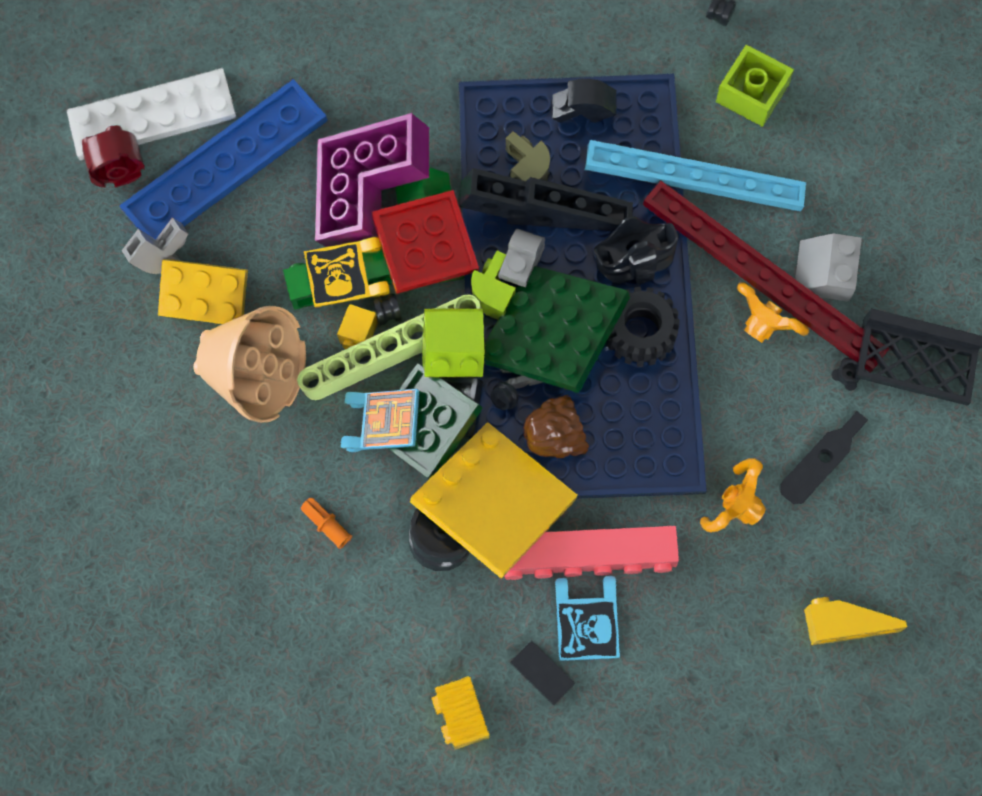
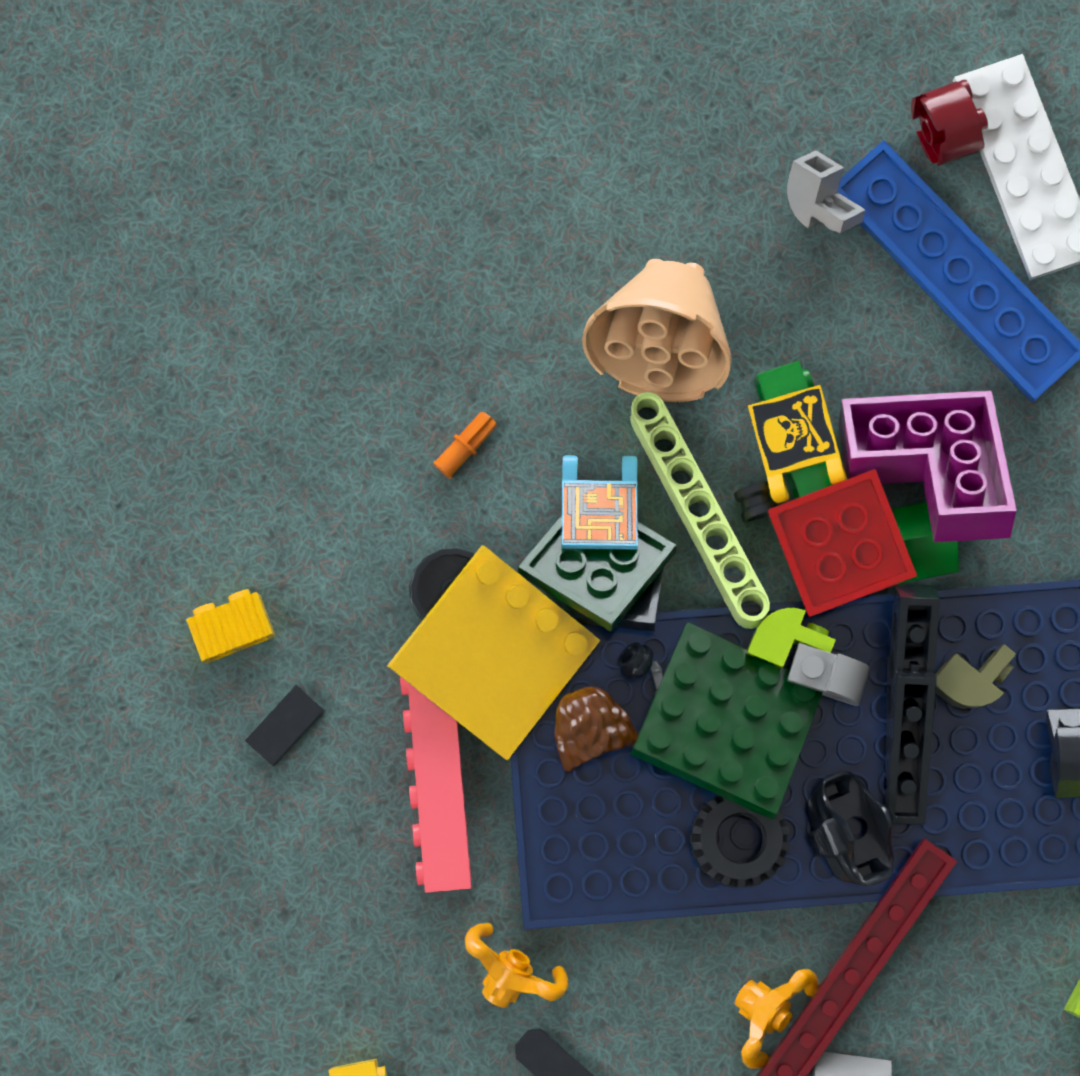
camera: 85 degrees right, 10 degrees up
yellow plate [158,259,248,324] -> none
yellow brick [337,304,378,349] -> none
lime slope [422,309,485,377] -> none
flag [555,576,620,661] -> none
medium azure plate [585,140,806,211] -> none

